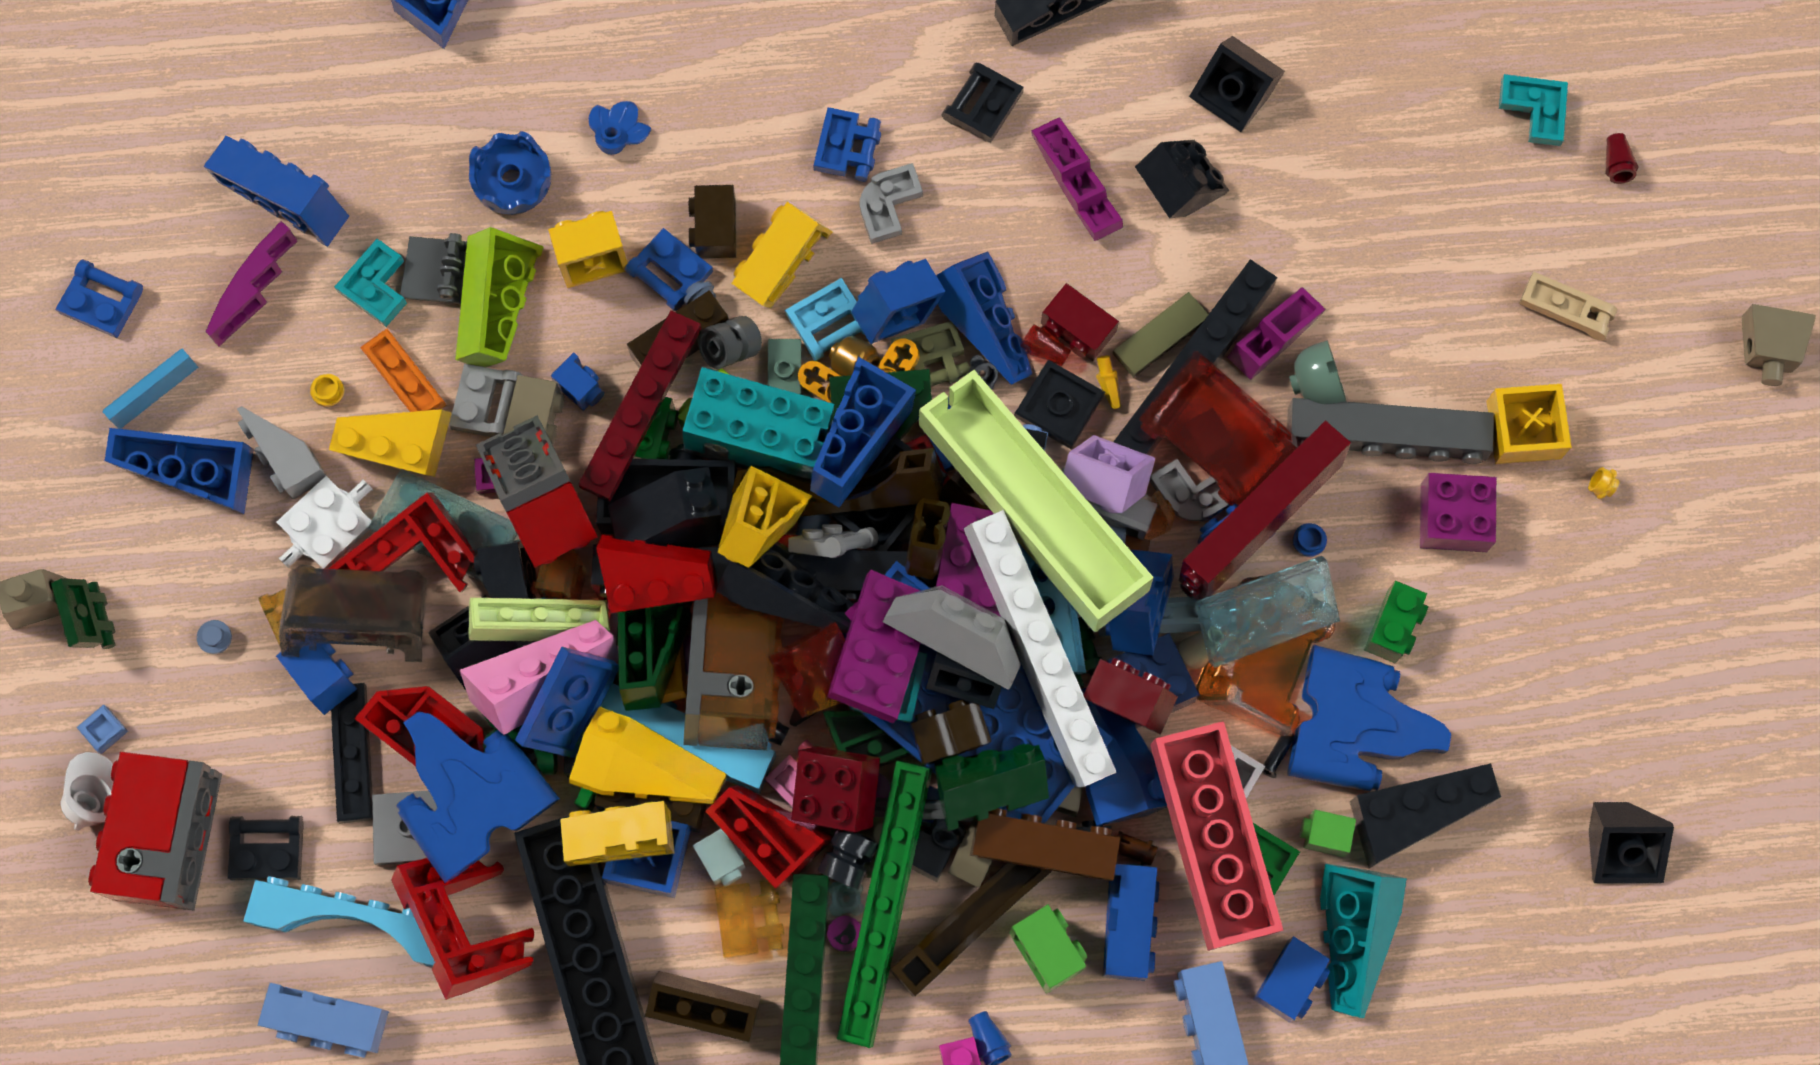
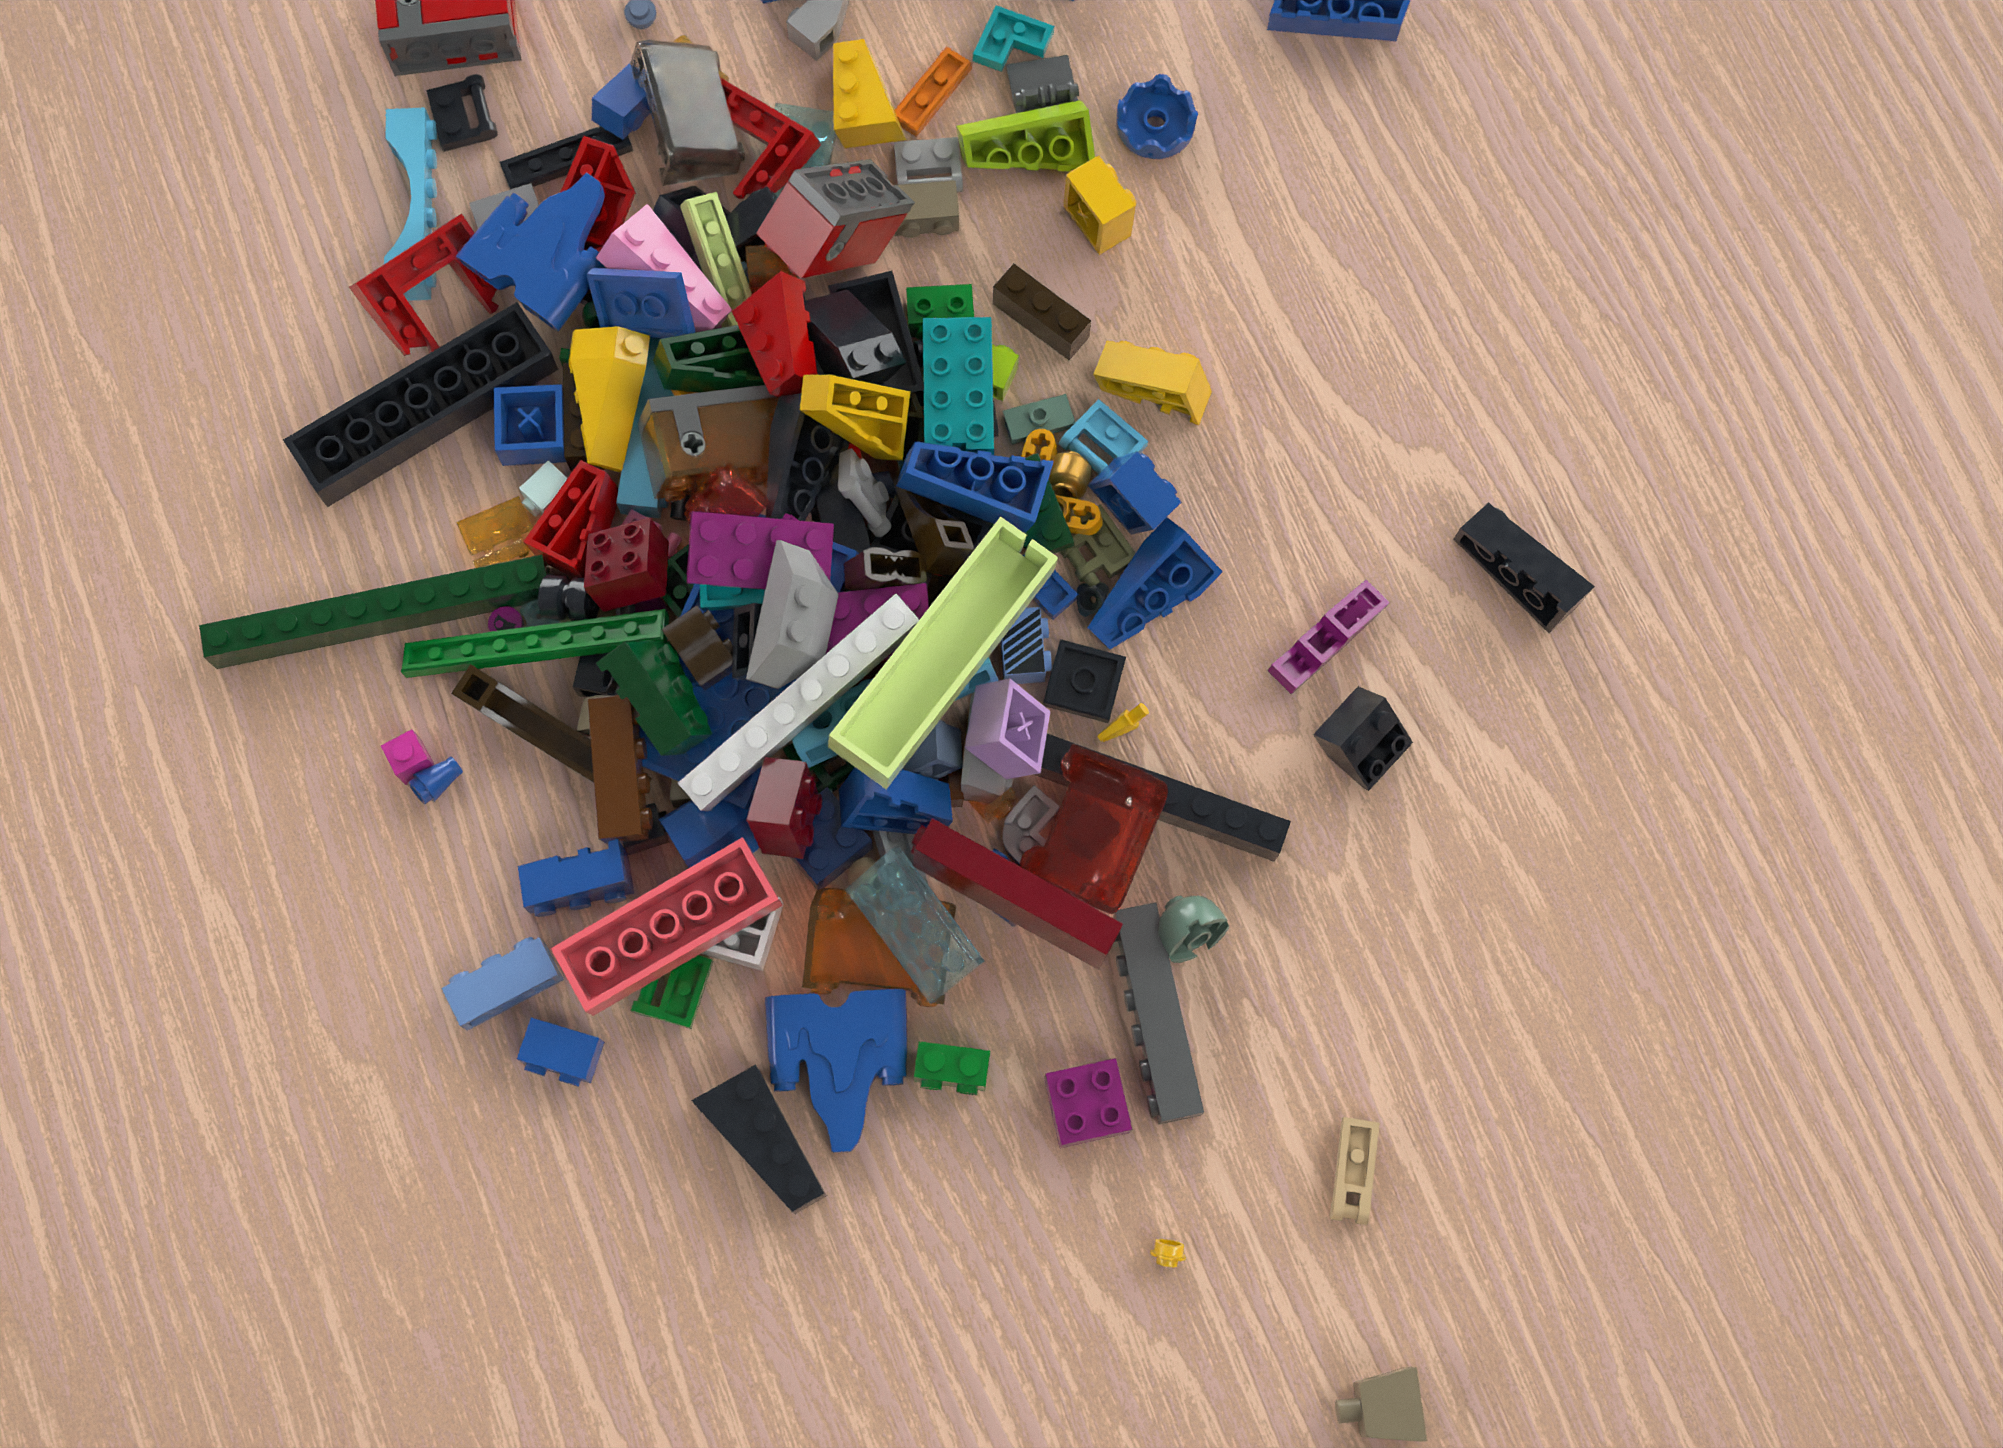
camera: 70 degrees right, 0 degrees up
medium blue wedge [257,983,389,1058] -> none
white plate [277,476,375,571] -> none
yellow plate [310,374,344,407] -> none
blue brick [550,352,605,411] -> none
yellow wedge [560,801,674,866] -> none
dark red plate [578,310,702,502] -> none
blue plate [588,101,651,155] -> none
blue plate [625,228,713,311] -> none
dark brown brick [645,971,761,1042] -> none
sand blue plate [684,281,716,305] -> none
dark brown brick [688,185,736,259] -> none
dark grey wheel [698,316,762,369] -> none
blue plate [813,107,881,182] -> none
light grey plate [859,163,923,244] -> none
black plate [941,62,1024,143] -> none
bright green brick [1009,904,1088,994] -> none
clear red cone [1020,324,1071,367] -> none
dark red brick [1041,283,1119,361] -> none
olive tile [1113,292,1209,378] -> none
reddish brown pin [1117,831,1158,866] -> none
black slope [1189,36,1285,132] -> none
magenta slope [1227,287,1326,380] -> none
black piece [1262,730,1294,778] -> none
blue plate [1293,523,1327,557] -> none
bright green brick [1300,810,1356,857] -> none
teal wedge [1320,863,1407,1018] -> none
yellow brick [1486,384,1572,464] -> none
teal plate [1499,74,1568,146] -> none
black slope [1589,802,1674,883] -> none
dark red cone [1605,133,1639,184] -> none

